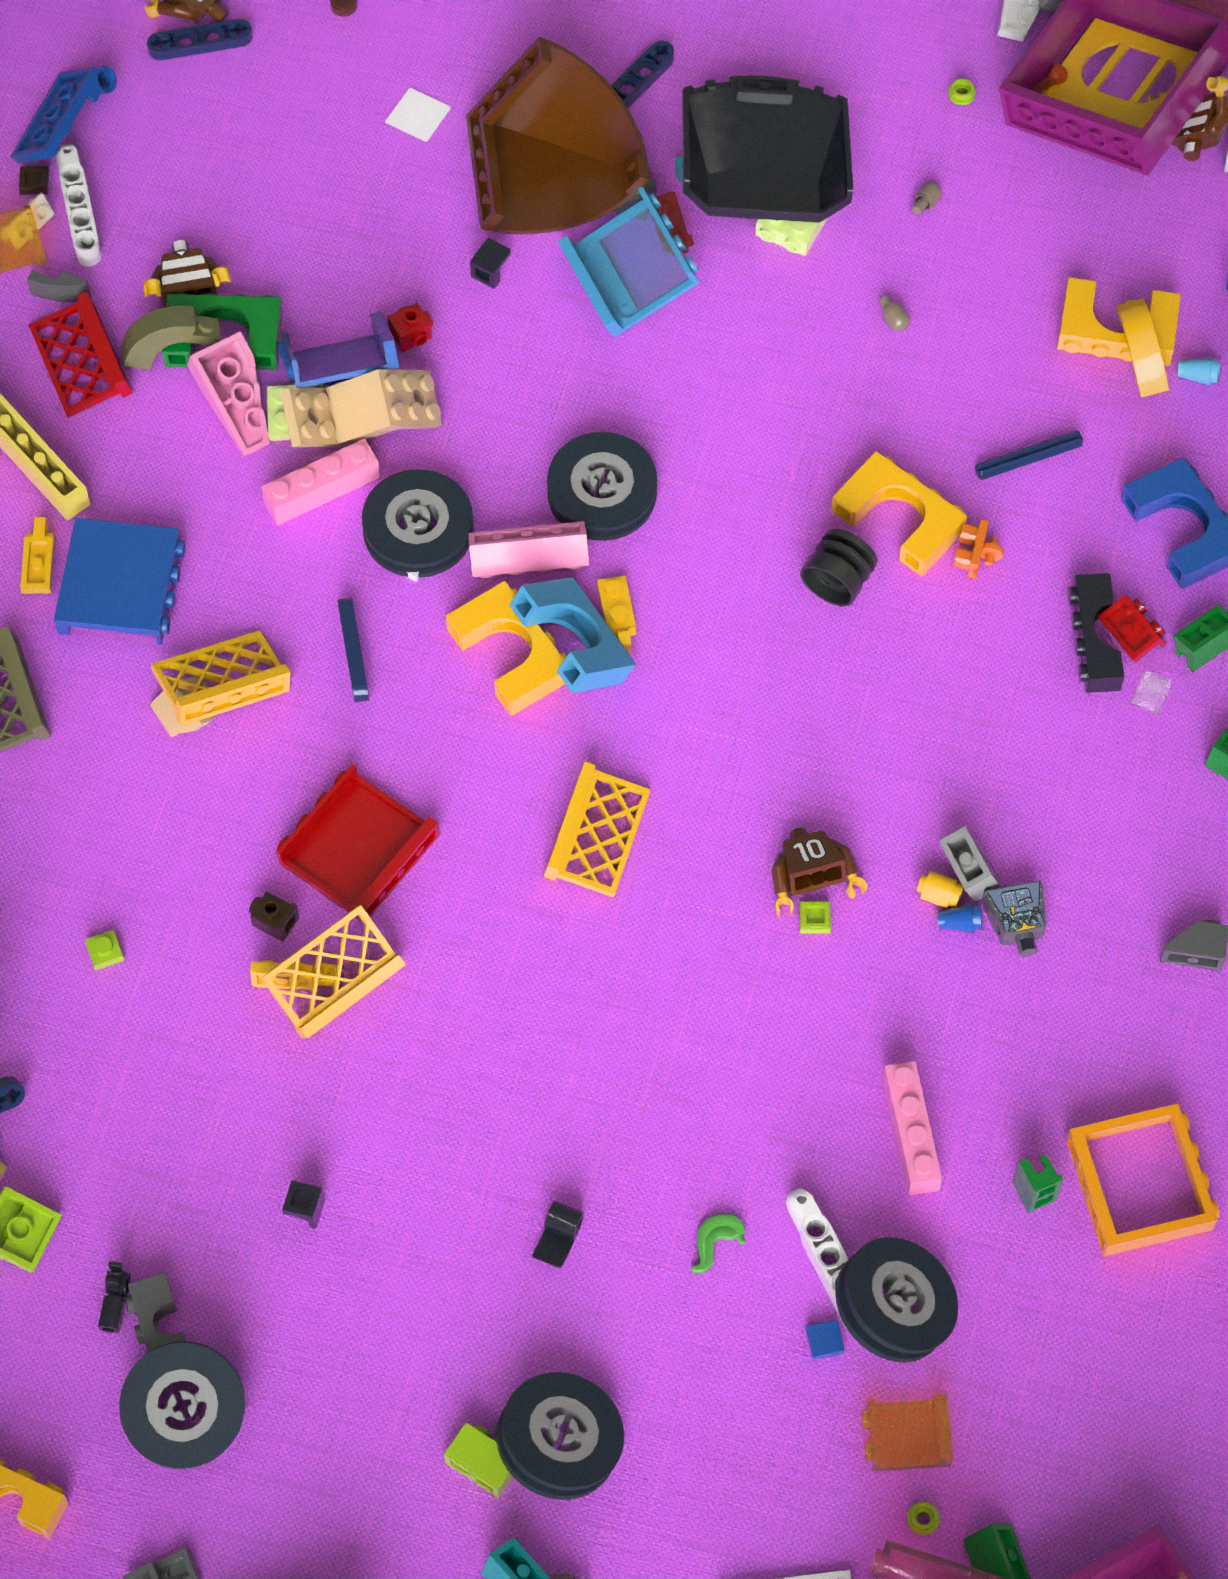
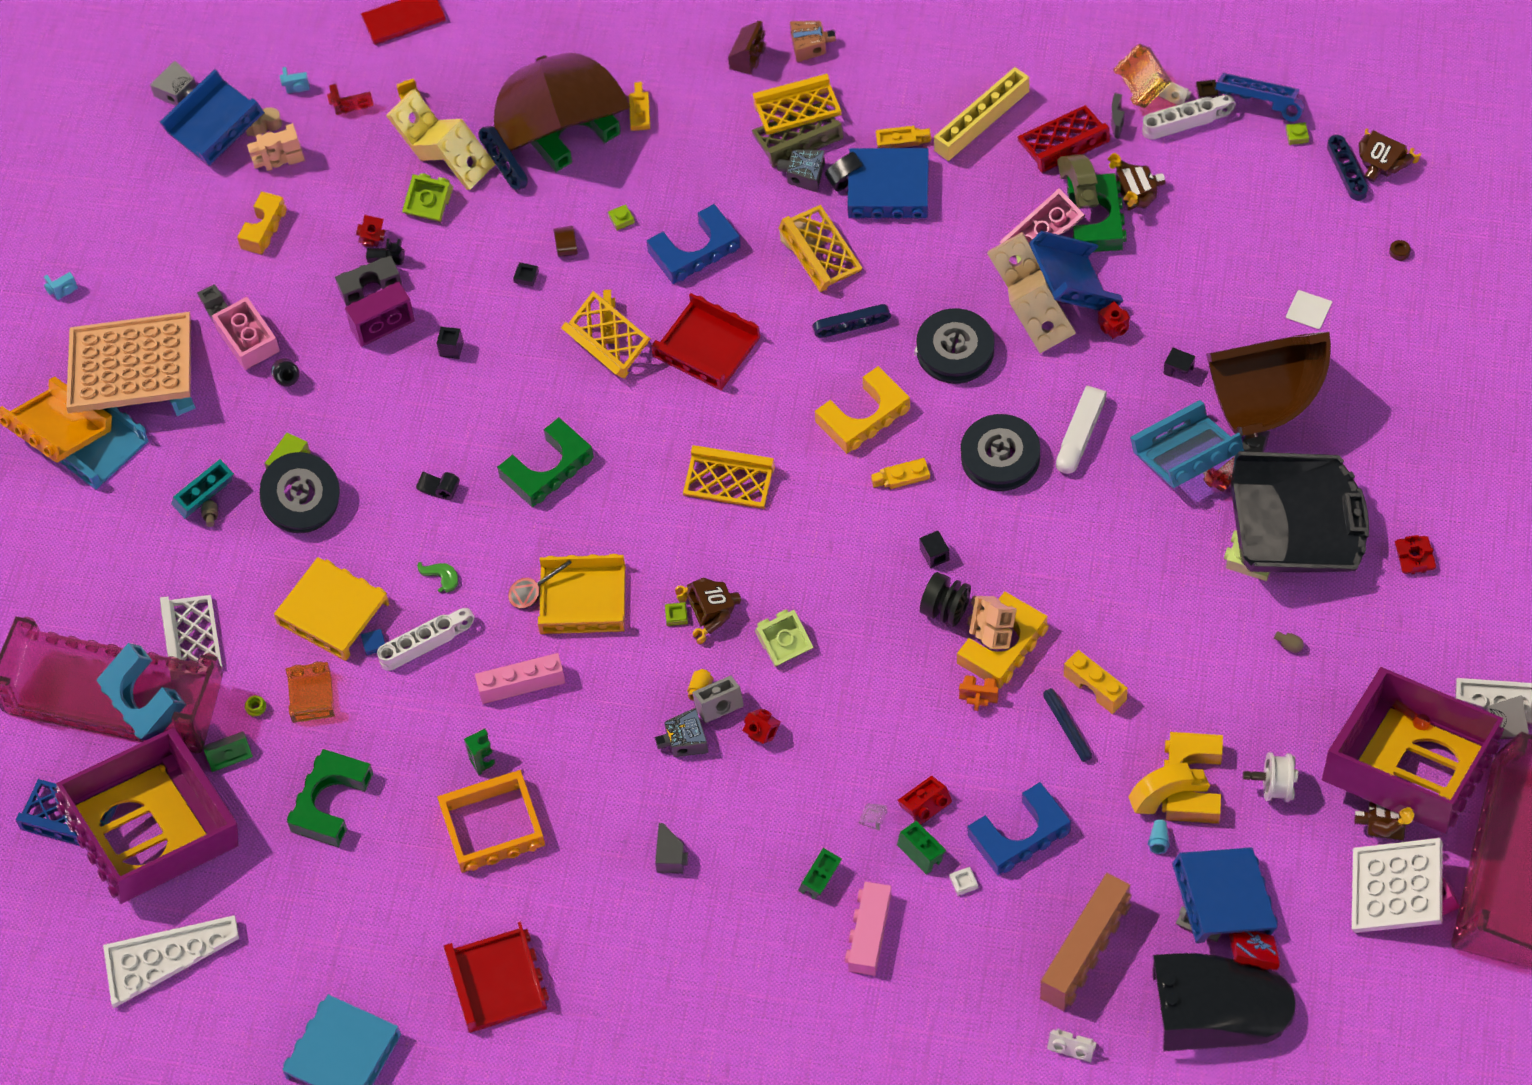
camera: 90 degrees right, 5 degrees down
black wheel [119,1341,245,1469] -> none
dark brown brick [249,891,299,942] -> none
bright pink brick [261,438,380,526] -> none
bright pink brick [468,521,589,578] -> none
dark azure arch [509,577,636,693] -> none
dark blue beam [611,41,674,108] -> none
black wheel [835,1237,958,1362] -> none
dark tan cylinder [878,295,910,332] -> none
blue cone [938,903,982,933] -> none
lime plate [948,79,976,105] -> none
black arch [1068,573,1125,693] -> none
none -> bright pink brick [212,297,280,370]
none -> black head [271,358,299,387]
none -> yellow panel [274,557,389,661]
none -> green arch [287,749,373,848]
none -> magenta brick [345,282,415,347]
none -> red brick [356,214,385,248]
none -> green arch [497,417,594,507]
none -> piece [508,560,571,609]
none -> black plate [513,262,539,287]
none -> yellow panel [538,554,625,634]
none -> reddish brown panel [554,226,578,257]
none -> blue arch [646,204,741,284]
none -> red brick [742,709,781,744]
none -> yellowish green plate [755,609,814,667]
none -> dark grey torso [777,150,825,192]
none -> black panel [825,152,863,191]
none -> black panel [919,531,950,568]
none -> light nougat hips [967,596,1017,649]
none -> white piece [1056,385,1107,474]
none -> yellow arch [1063,650,1128,714]
none -> white wheel [1242,752,1298,802]
none -> lime plate [1285,122,1309,145]
none -> red piece [1395,535,1436,575]

